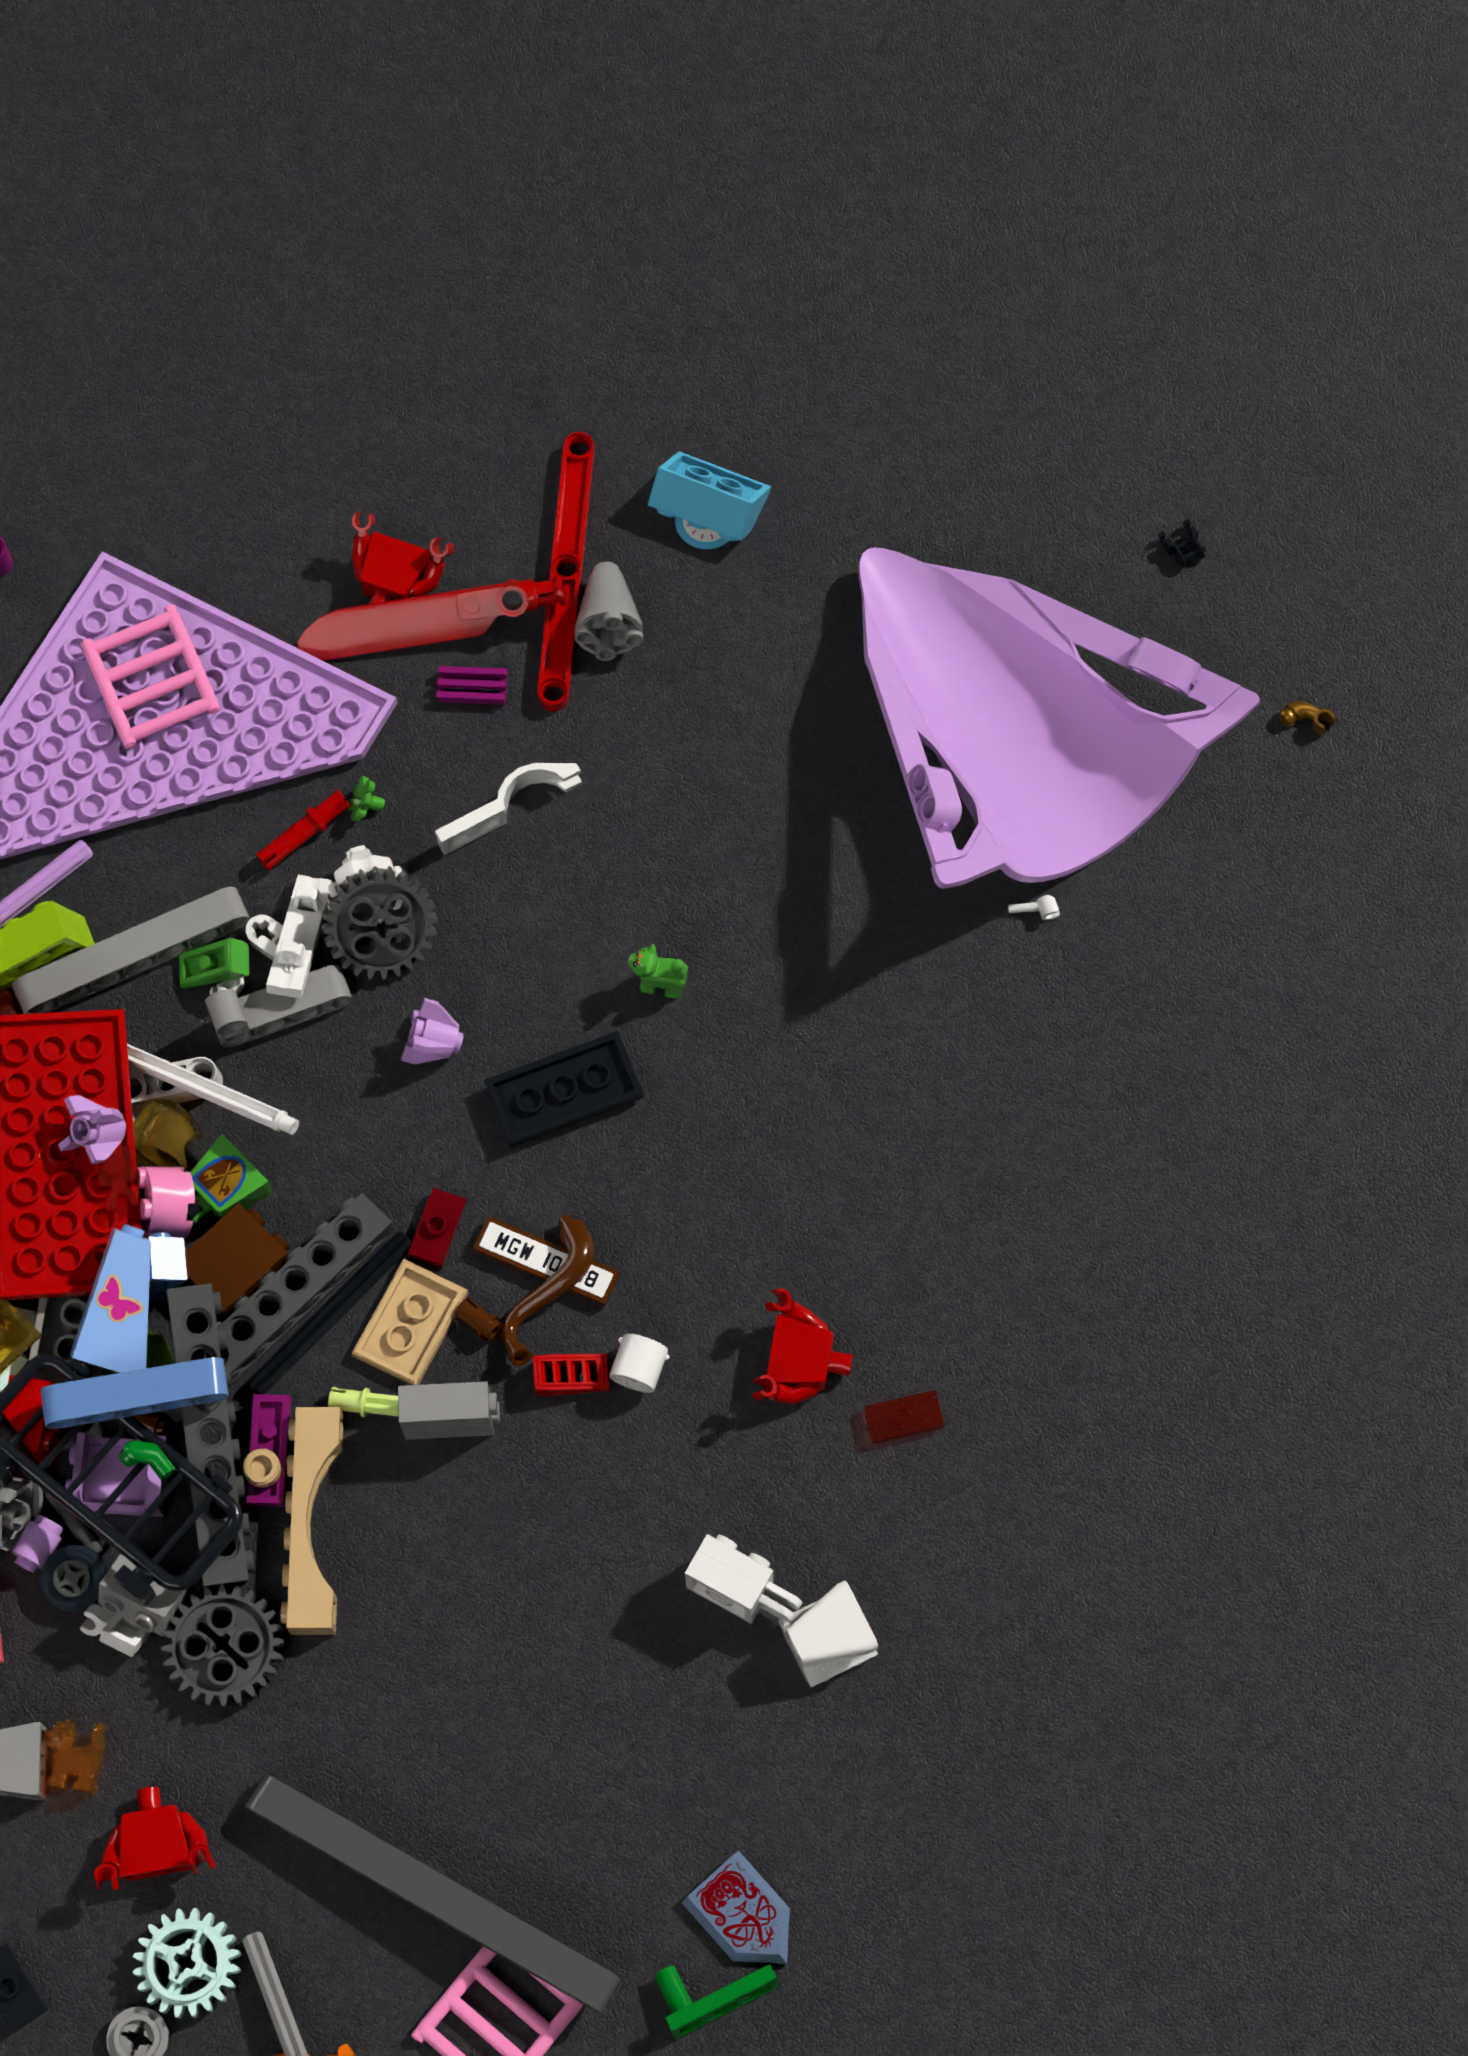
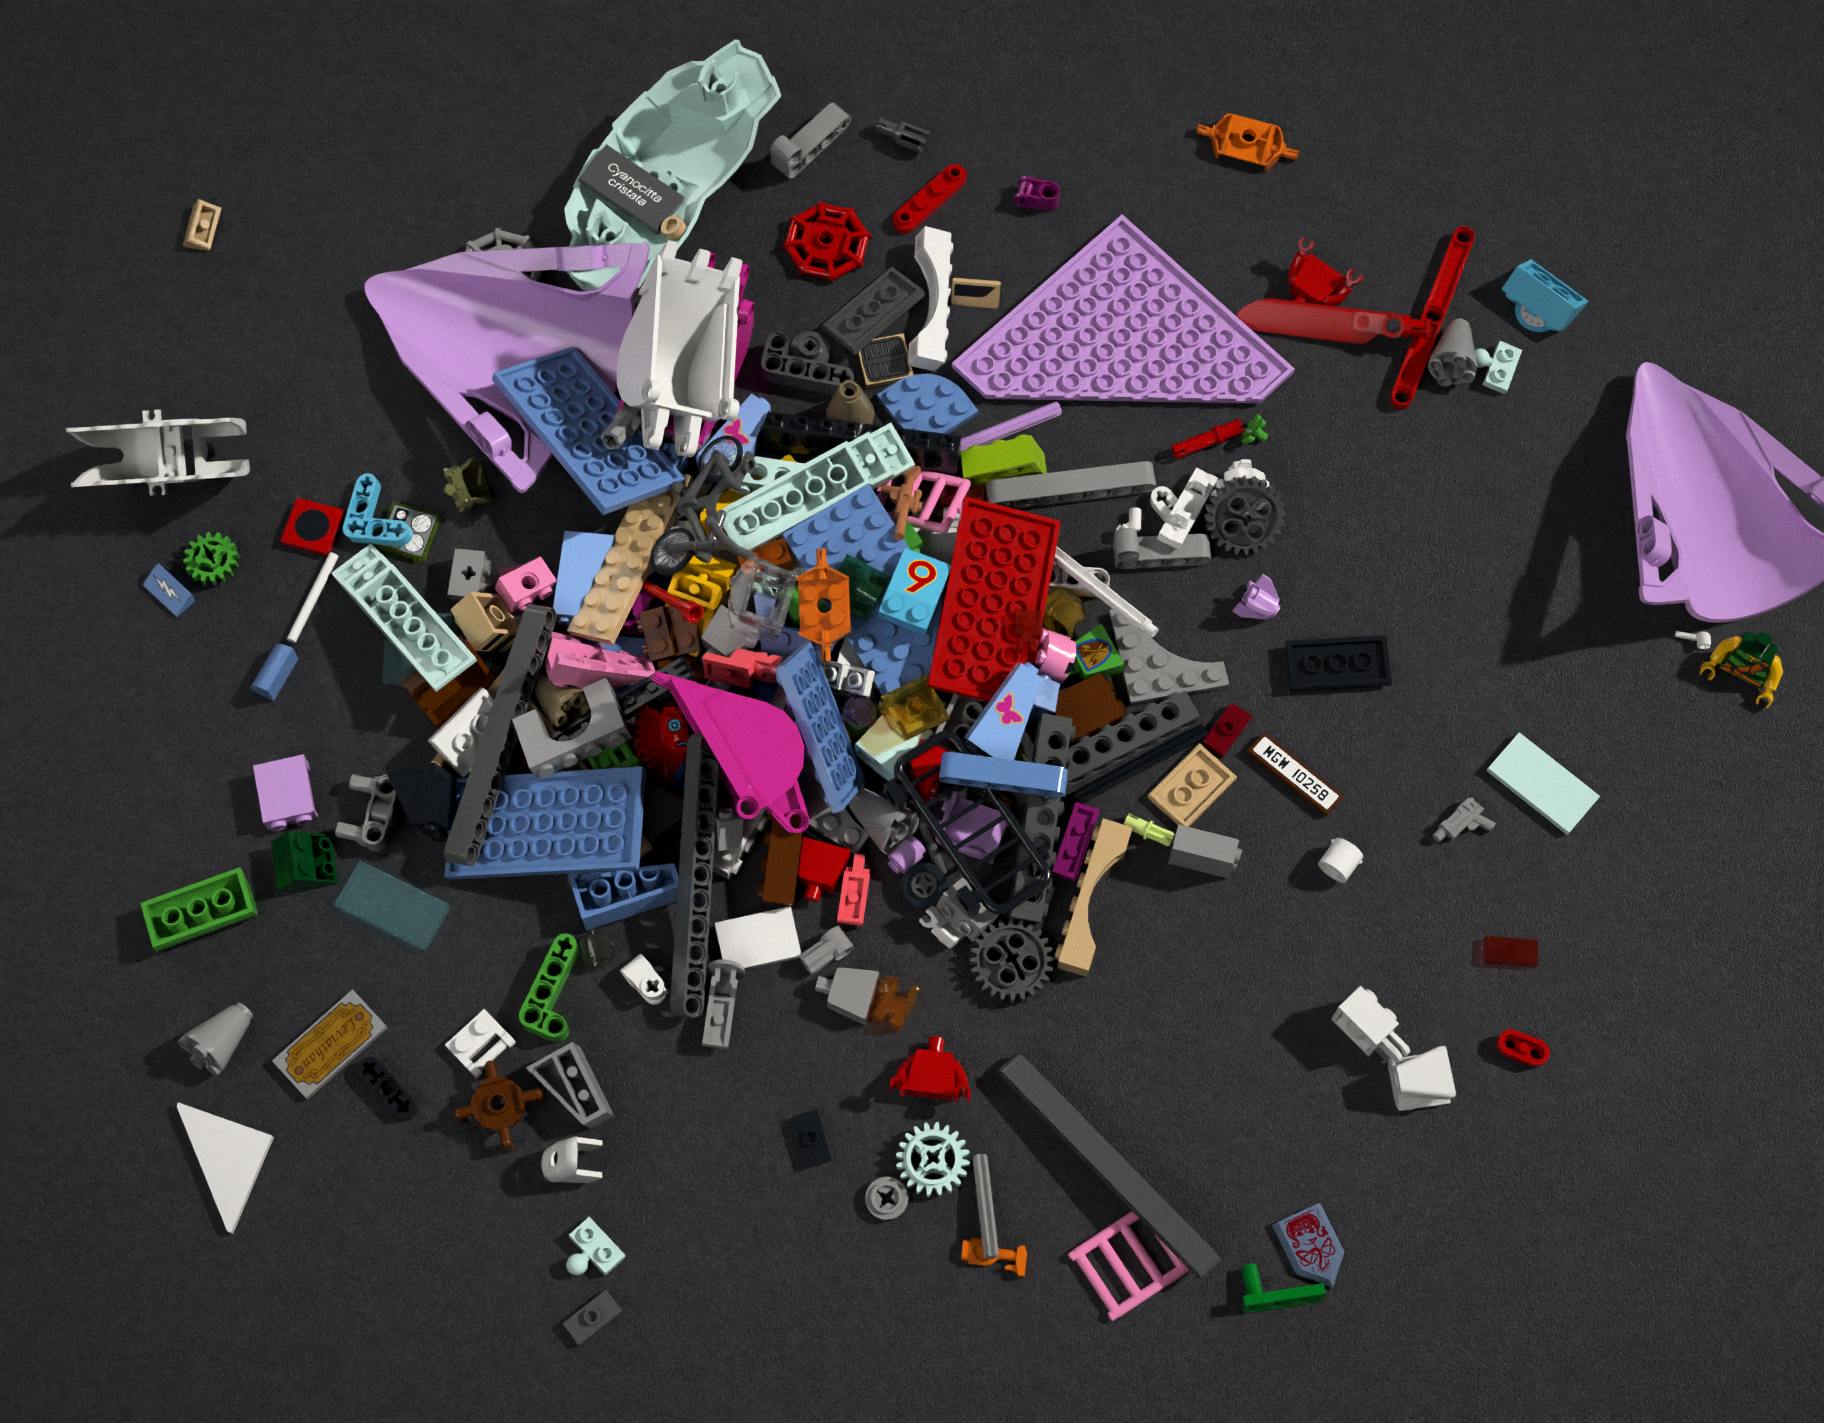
camera: 15 degrees right, 0 degrees up
lavender brick [58,1095,126,1164] -> none
bright pink bar [81,605,221,749] -> none
green arm [119,1440,176,1481] -> none
bright green slope [179,938,249,988] -> none
tan tile [243,1449,281,1488] -> none
white piece [435,763,582,855] -> none
magenta tile [436,666,508,705] -> none
reddish brown pin [454,1297,502,1341] -> none
reddish brown animal [501,1215,595,1366] -> none
red slope [533,1353,610,1397] -> none
bright green animal [628,944,688,999] -> none
red torso [752,1288,853,1405] -> none
none -> light grey plate [1109,606,1229,706]
none -> orange plate [1196,113,1299,172]
none -> light grey piece [1432,797,1496,842]
none -> light aqua plate [1475,341,1522,394]
none -> light aqua tile [1487,732,1600,835]
none -> red plate [1497,1029,1550,1067]
none -> torso [1700,631,1783,708]

